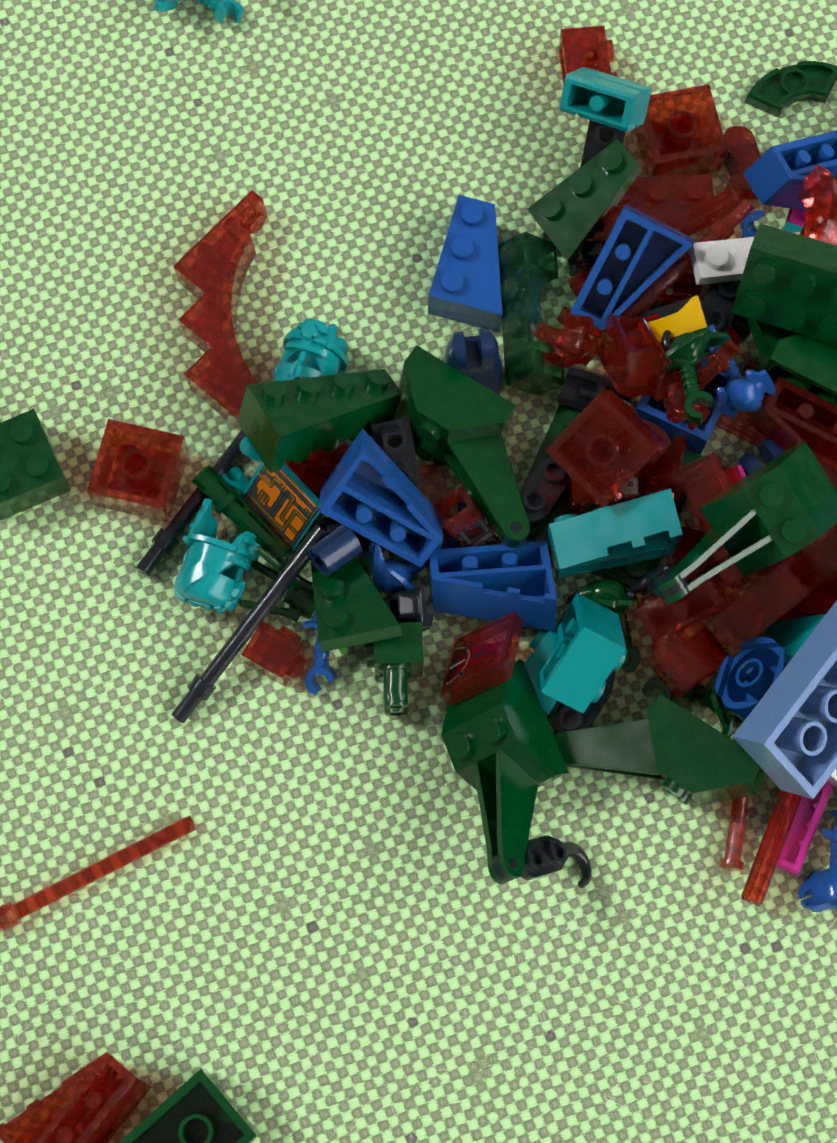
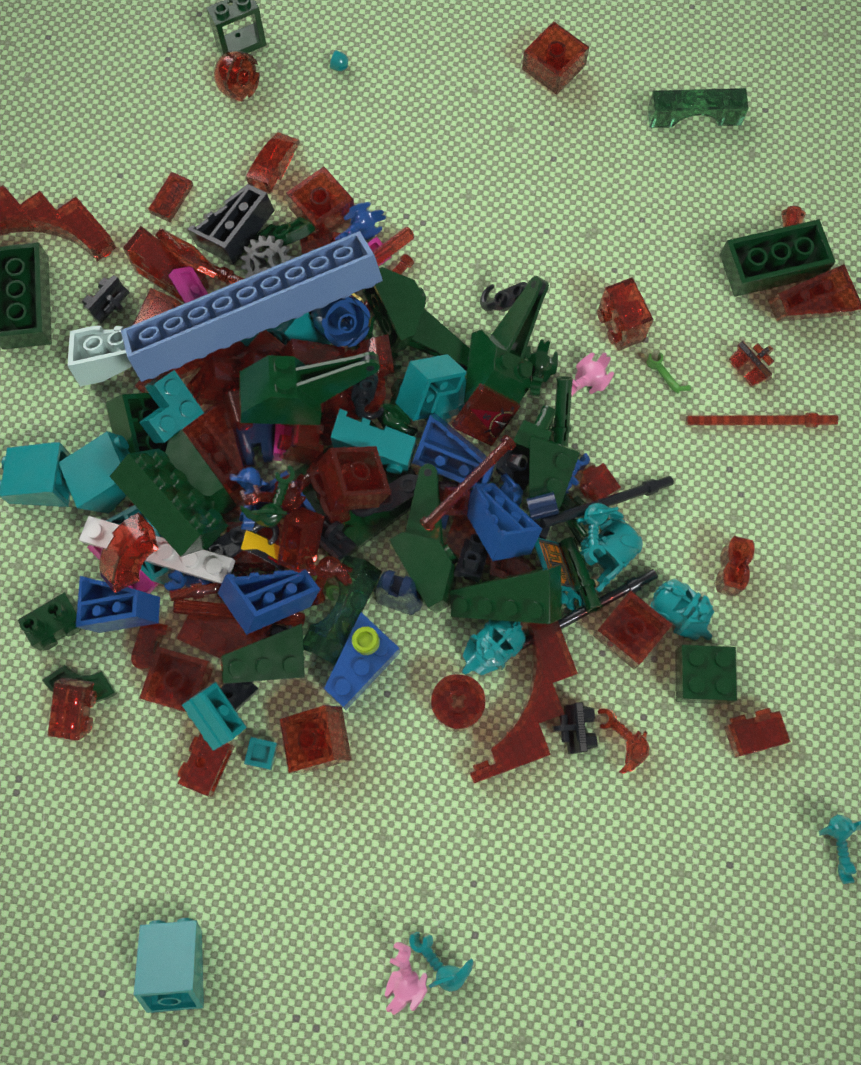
camera: 150 degrees left, 0 degrees up
none -> clear red brick [47,678,97,741]
none -> teal plate [244,737,278,770]
none -> clear red brick [280,705,352,773]
none -> lime tile [352,627,380,655]
none -> clear red bar [420,435,516,532]
none -> clear red brick [431,674,485,732]
none -> dark green piece [525,339,558,397]
none -> dark green pin [551,376,573,447]
none -> black hips [553,702,598,754]
none -> bright pink piece [571,352,614,396]
none -> teal piece [577,503,624,566]
none -> clear red brick [597,277,654,351]
none -> clear red piece [598,708,650,774]
none -> bright green piece [646,353,691,394]
none -> teal helmet [651,579,714,641]
none -> clear red brick [715,536,755,596]
none -> clear red hips [729,341,774,388]

